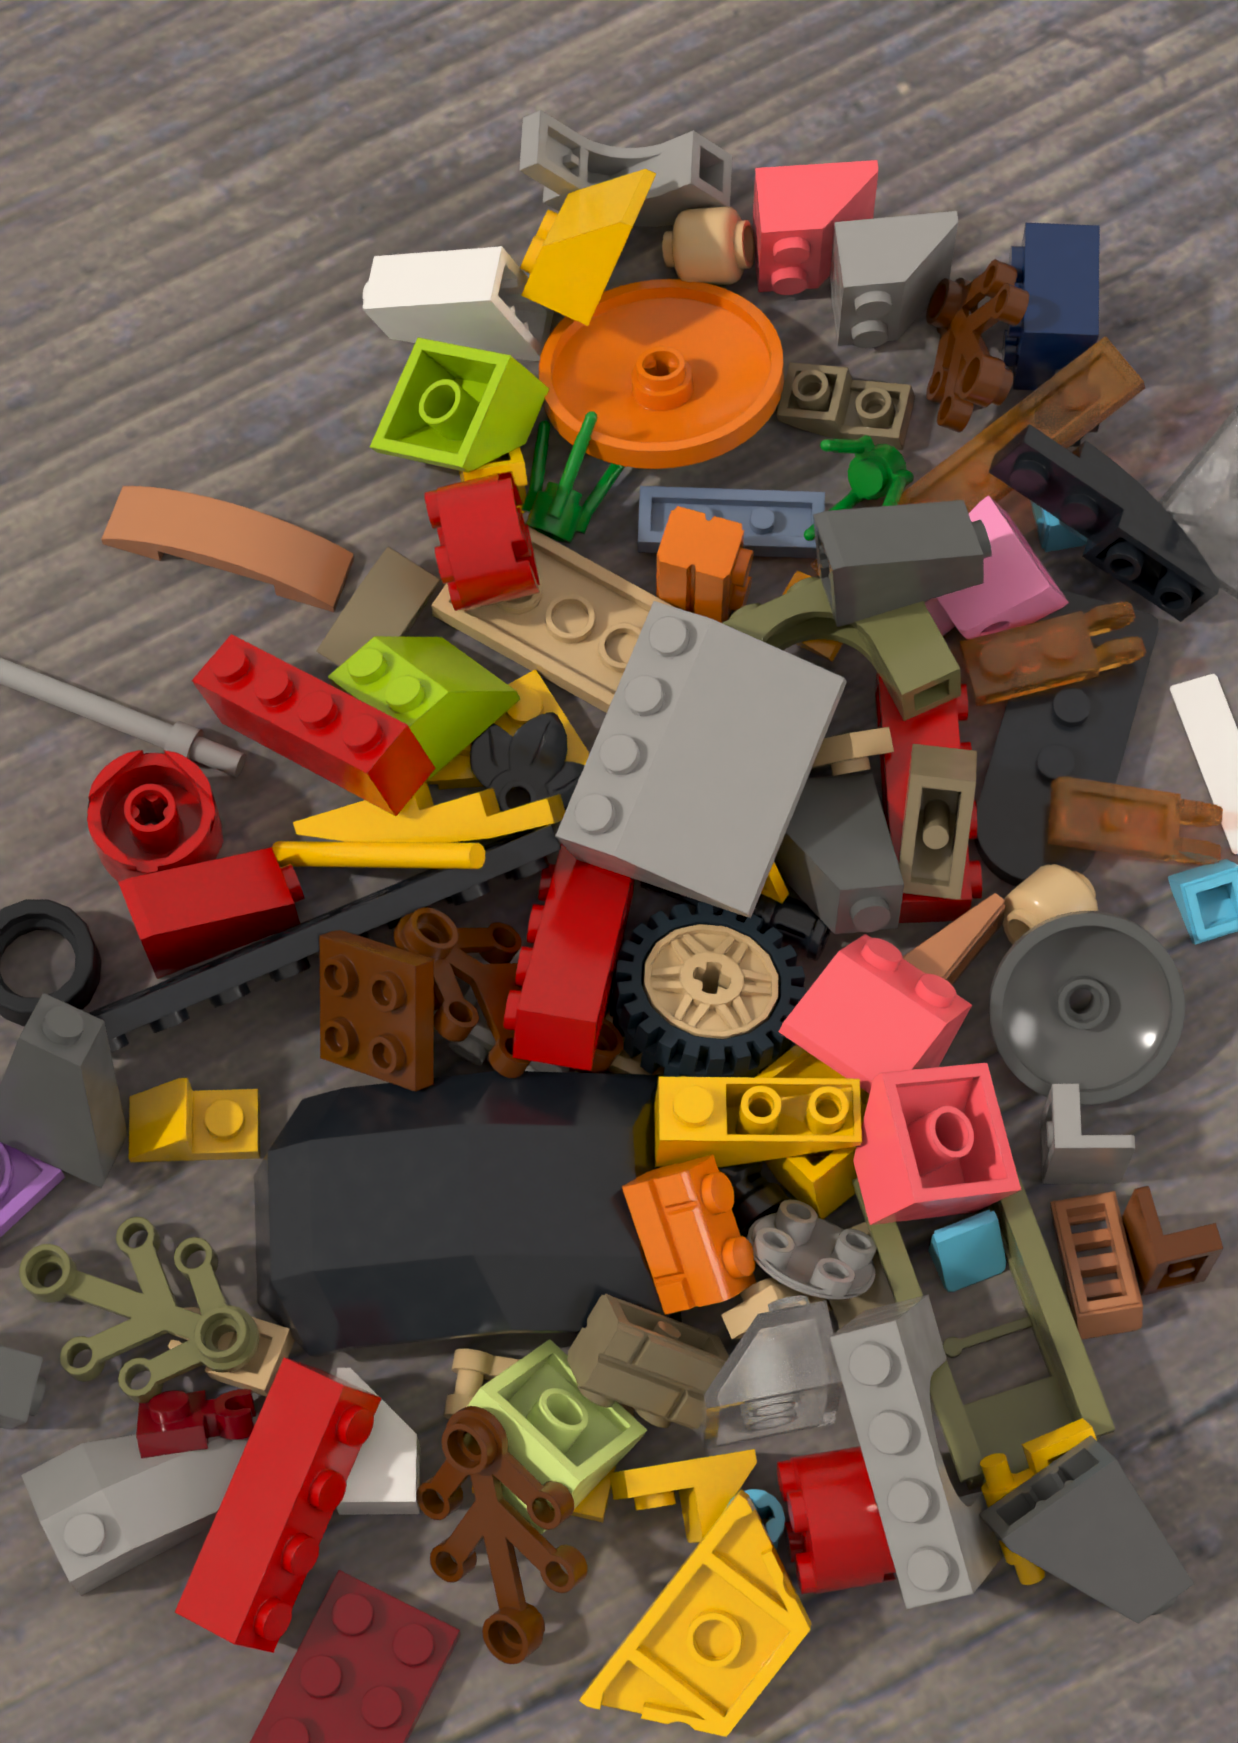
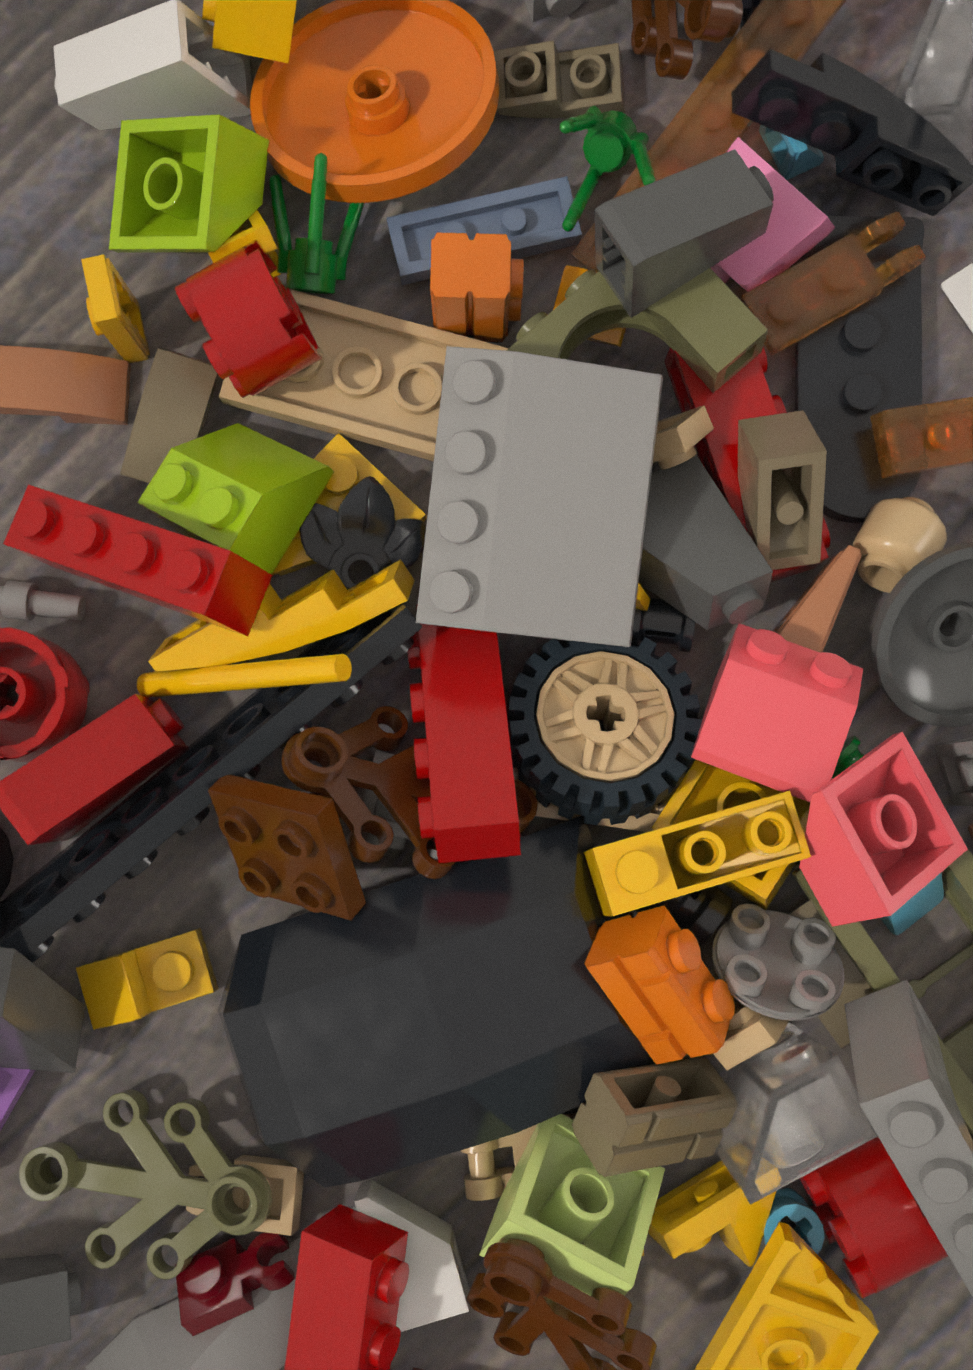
camera: 20 degrees left, 15 degrees up
none -> yellow plate [81,254,150,363]

